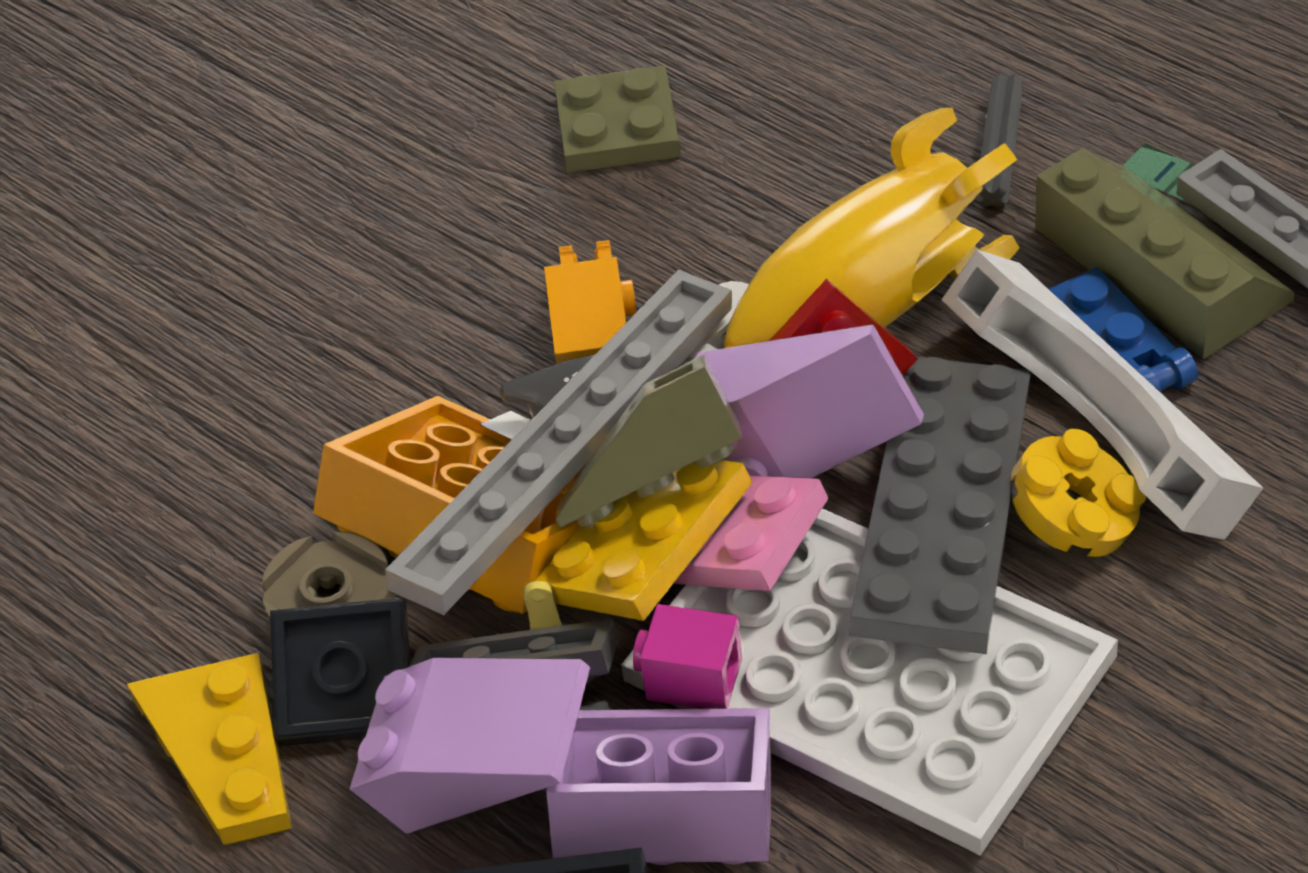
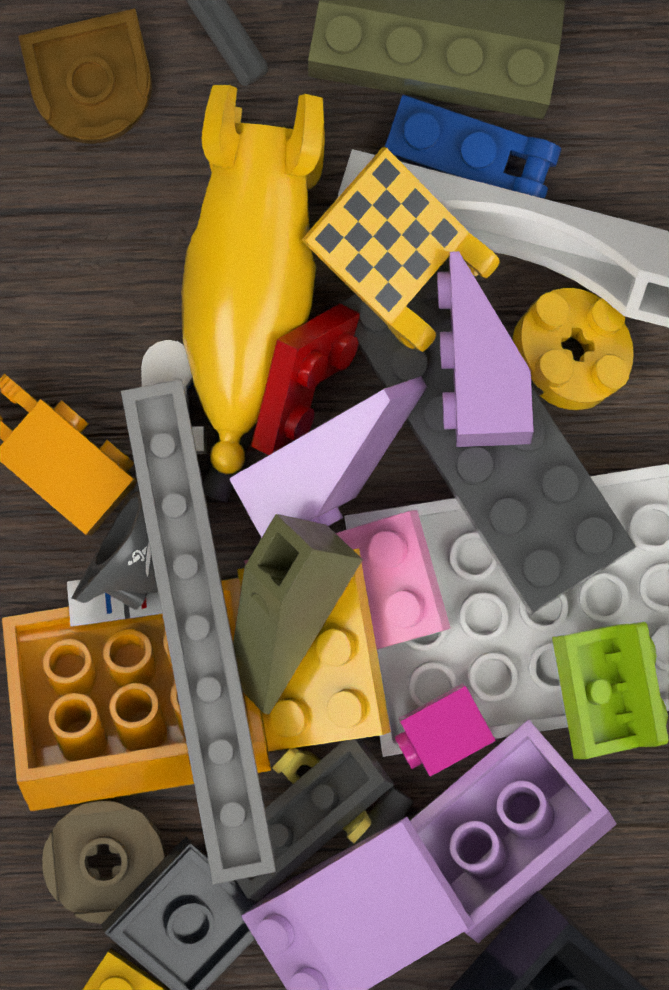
camera: 50 degrees left, 40 degrees up
none -> pearl gold tile [18,9,152,144]
none -> yellow flag [301,147,500,352]
none -> lavender slope [437,251,534,447]
none -> lime bracket [552,622,668,759]

